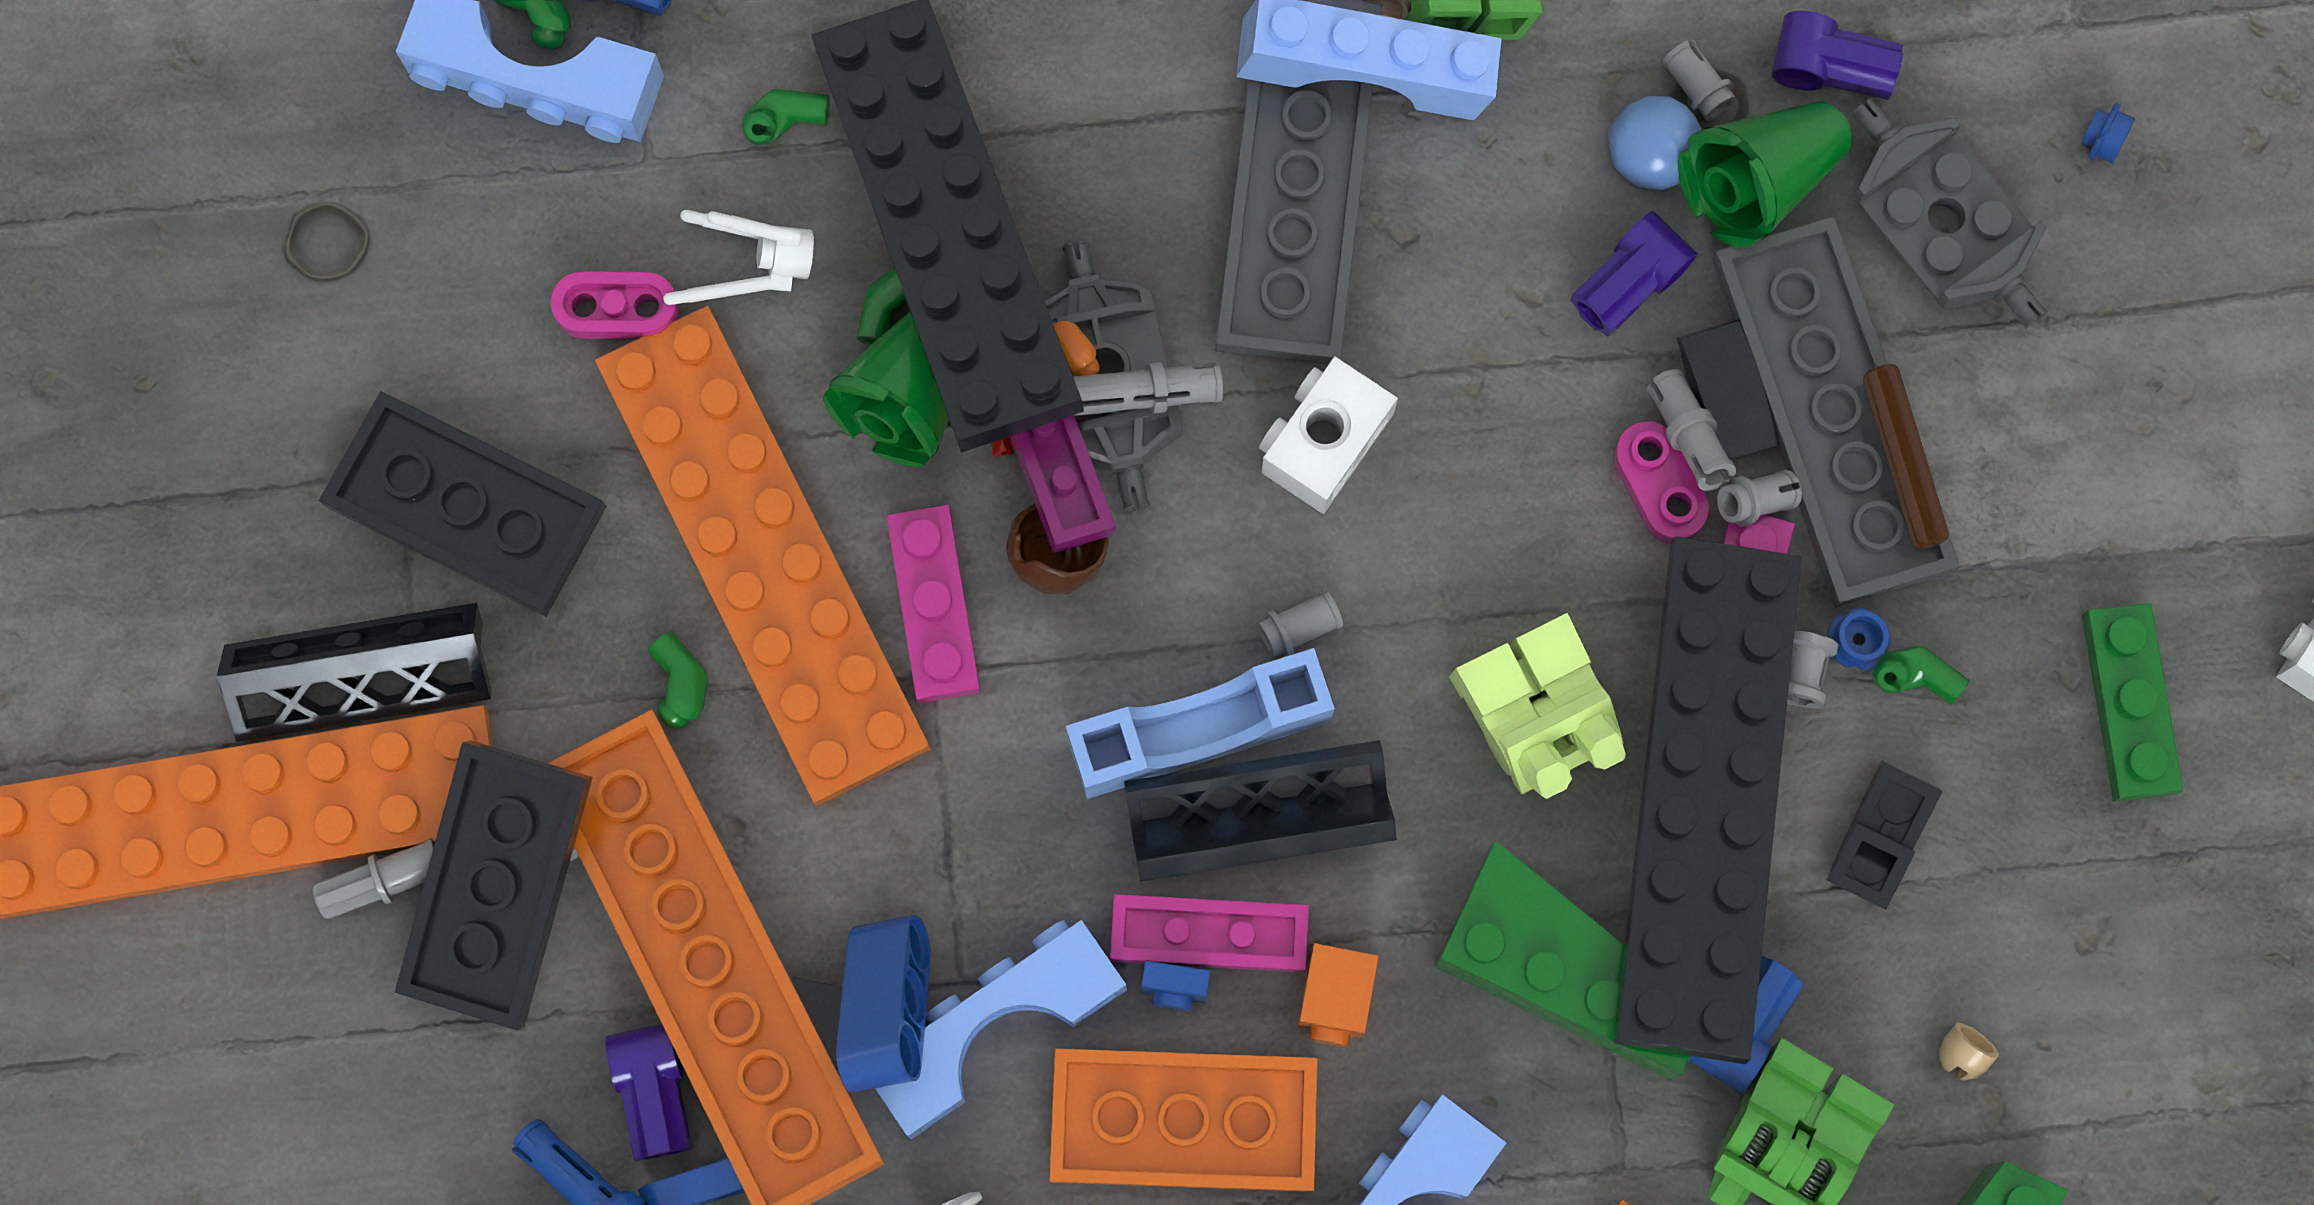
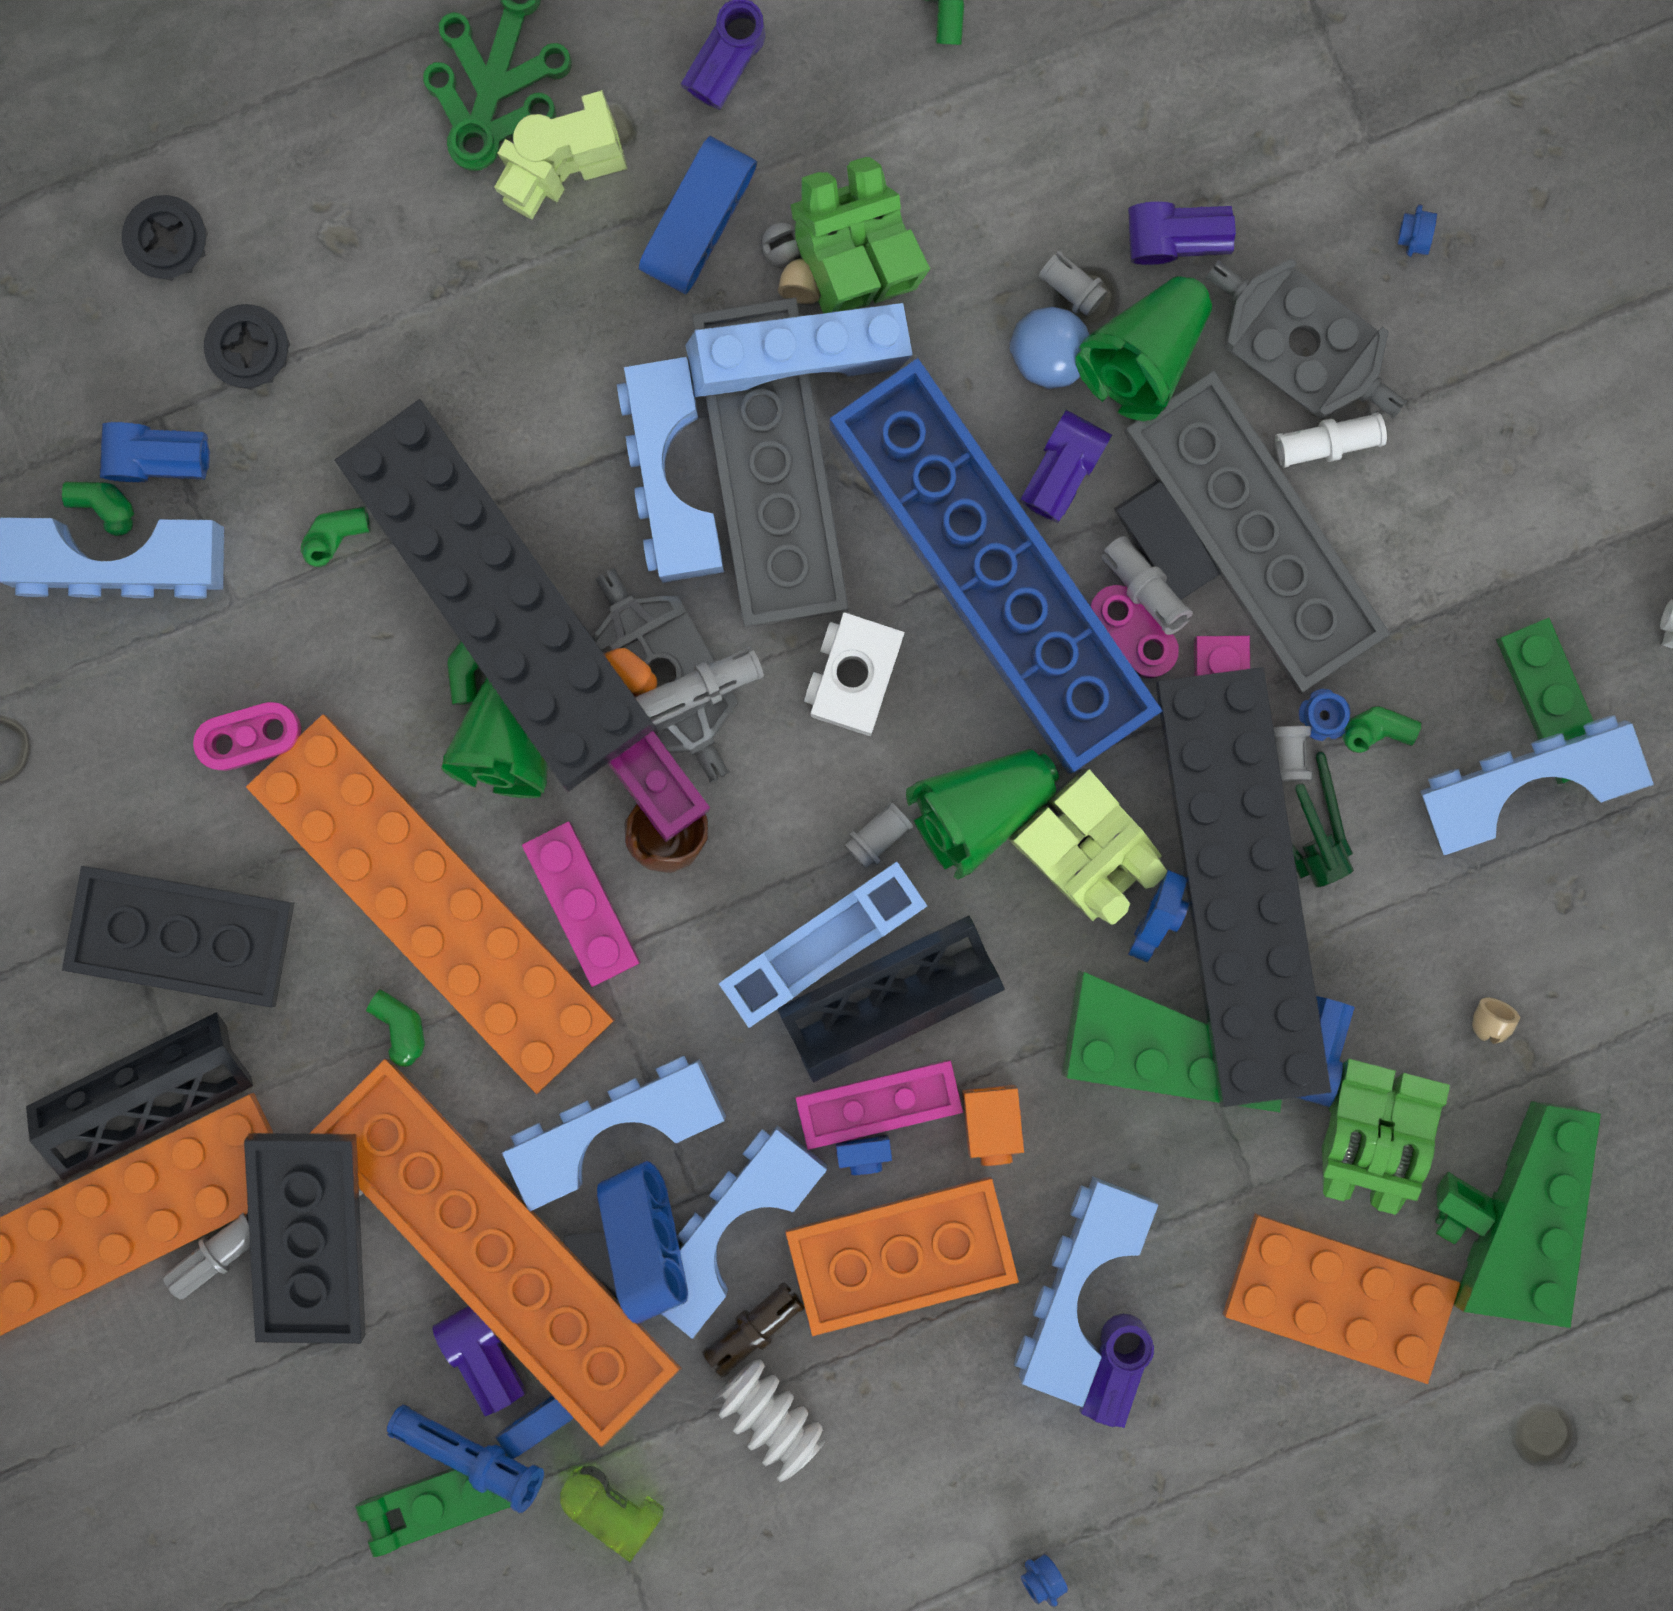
camera: 20 degrees left, 10 degrees up
white plant [663,210,814,305] -> none
light grey pin [1717,470,1802,527] -> none
black slope [1826,760,1943,910] -> none
reddish brown axle [1863,364,1949,549] -> none
none -> light blue arch [502,1056,726,1211]
none -> light blue arch [617,357,724,583]
none -> dark brown pin [702,1282,805,1378]
none -> blue brick [830,358,1163,775]
none -> green cone [906,749,1059,880]
none -> blue plate [1128,870,1189,963]
none -> white pin [1274,412,1387,468]
none -> dark green plant [1292,752,1354,888]
none -> light blue arch [1420,715,1654,855]

